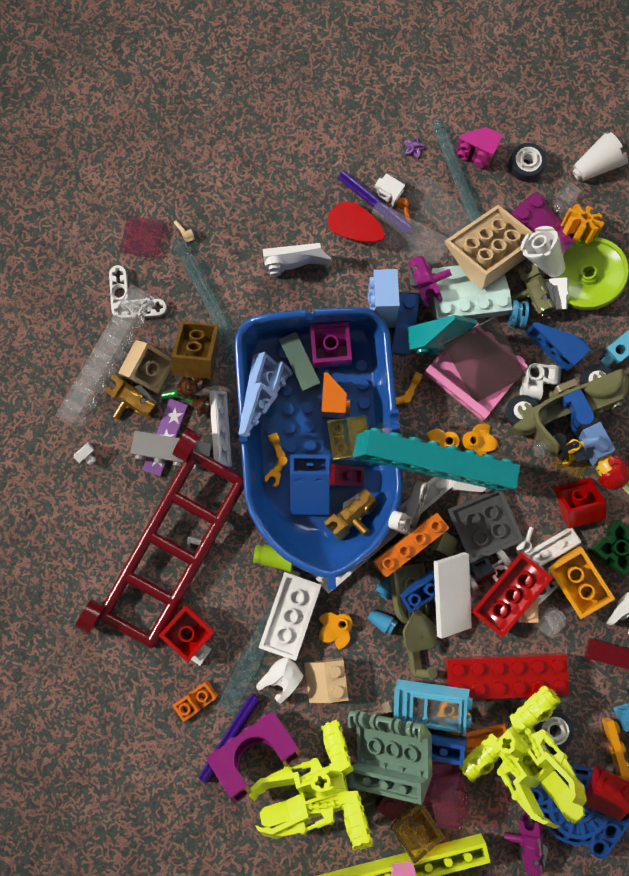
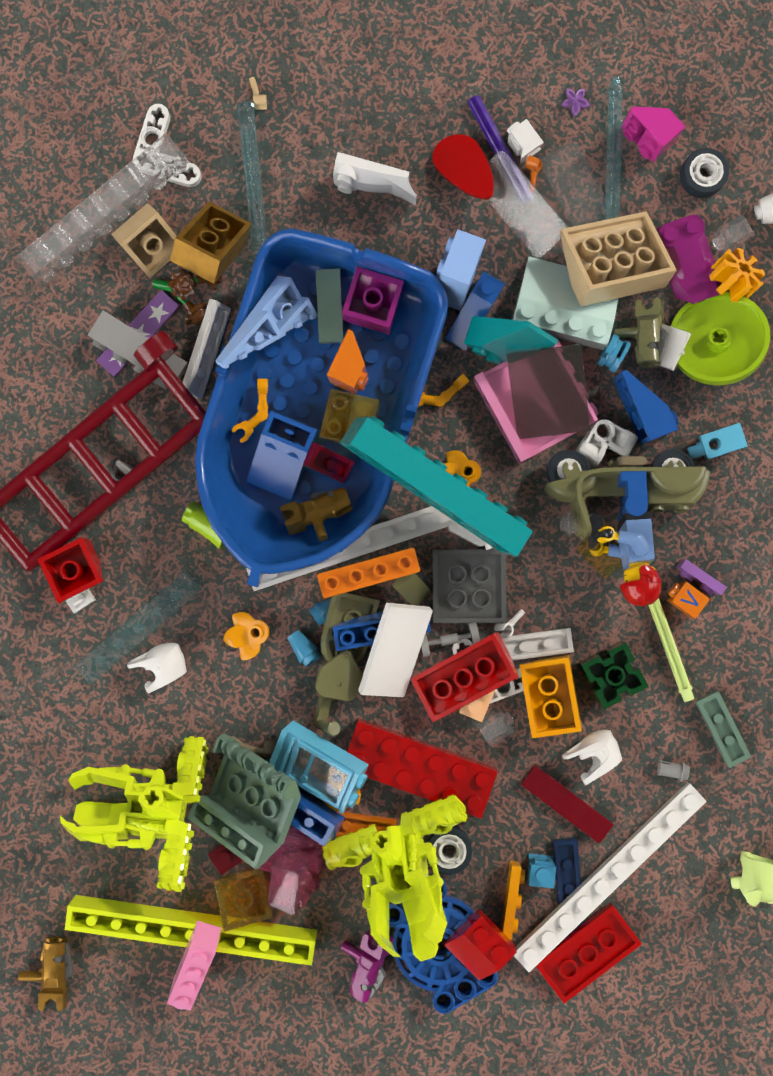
camera: 25 degrees right, 5 degrees up
white tile [74,442,96,466] -> none
pearl gold piece [104,374,159,420] -> none
clear pink tile [120,215,165,259] -> none
orange slope [172,680,218,722] -> none
dark purple axle [198,693,260,783] -> none
magenta arch [206,711,302,804] -> none
white plate [259,572,321,661] -> none
tan slope [304,658,349,703] -> none
white beam [388,480,429,536] -> none
magenta piece [408,256,452,307] -> none
light orange plate [462,423,499,456] -> none
black tile [469,556,496,582] -> none
white cone [521,226,565,277] -> none
clear plate [544,609,566,634] -> none
red slope [554,478,606,529] -> none

